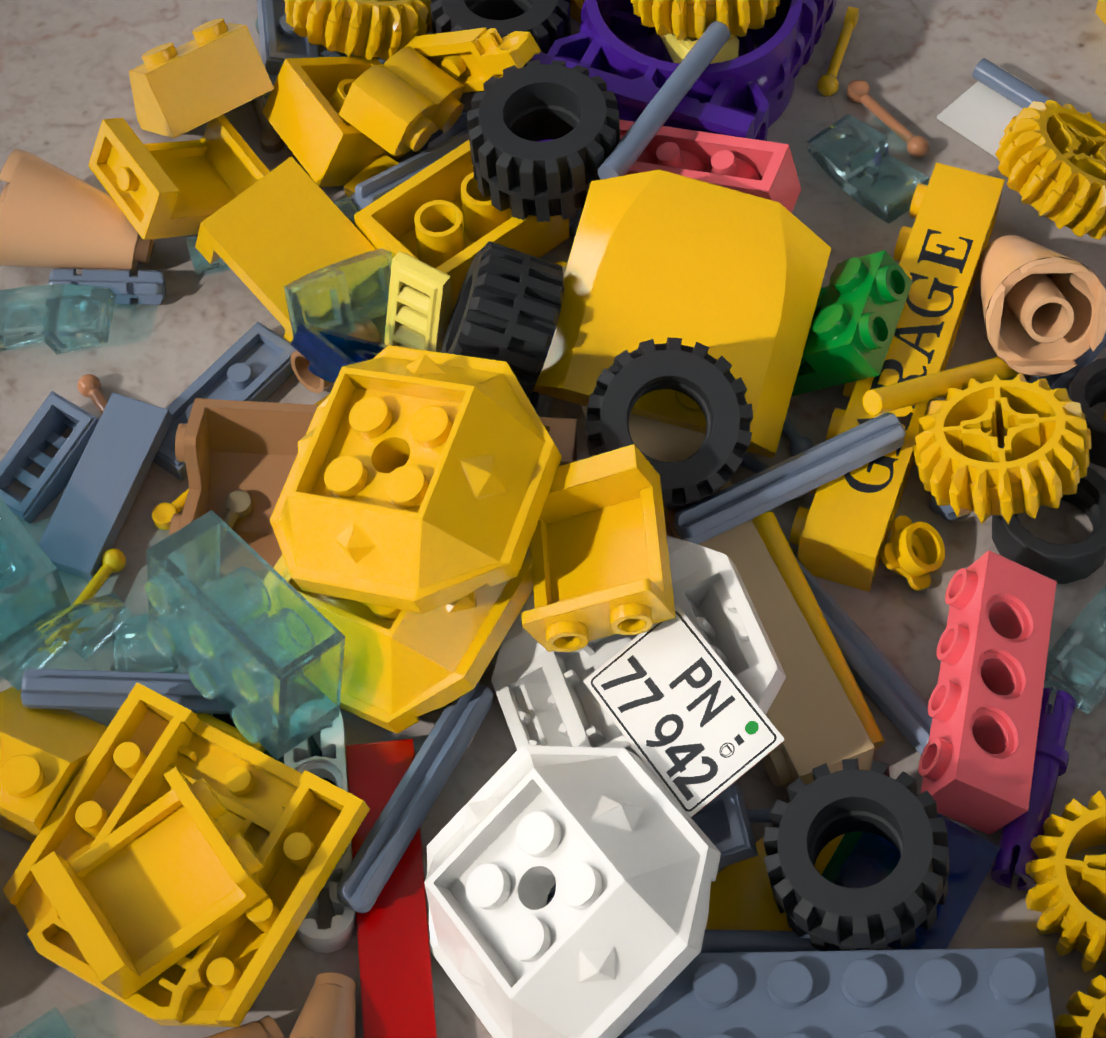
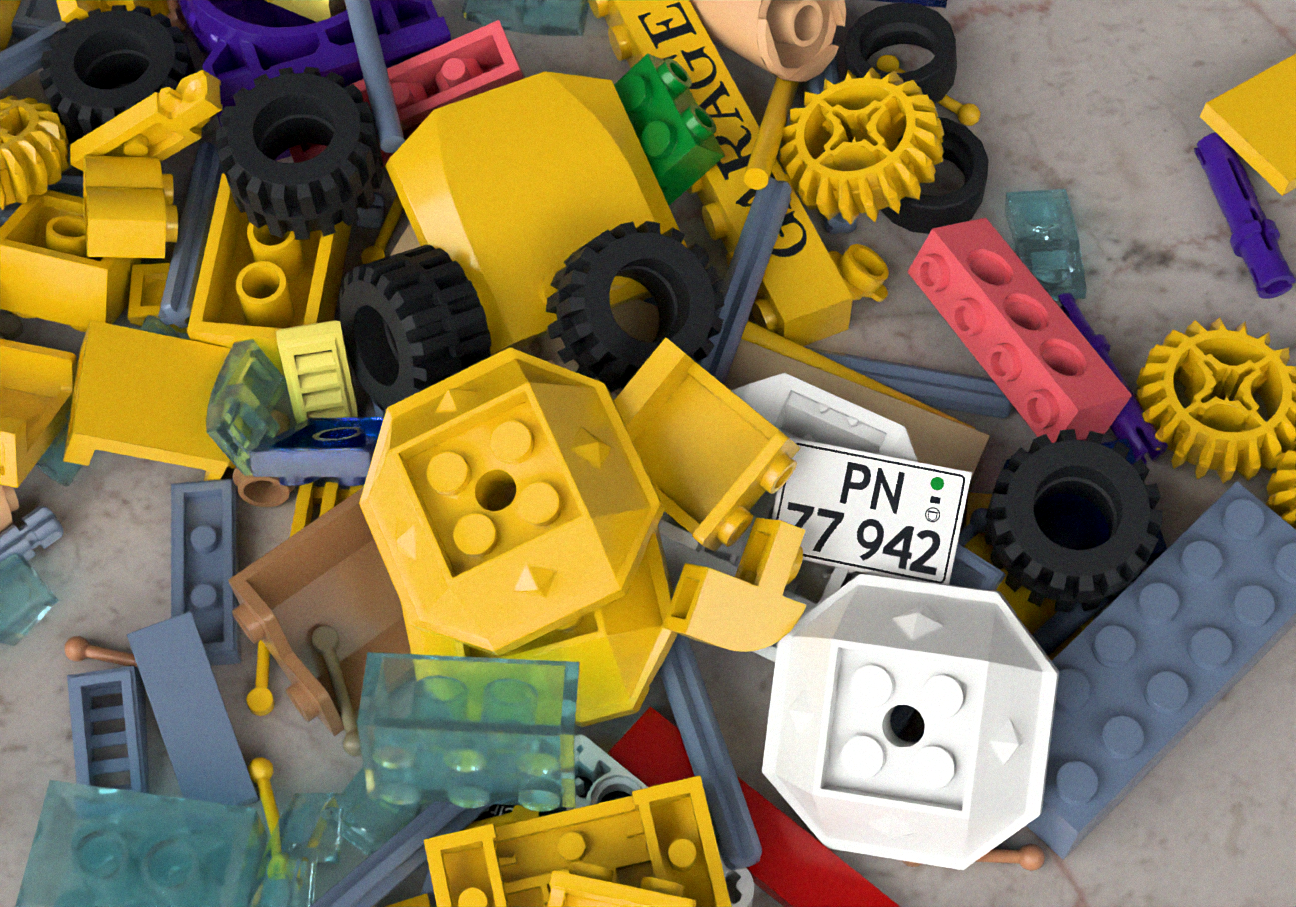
camera: 45 degrees left, 5 degrees up
none -> yellow brick [662,517,806,652]

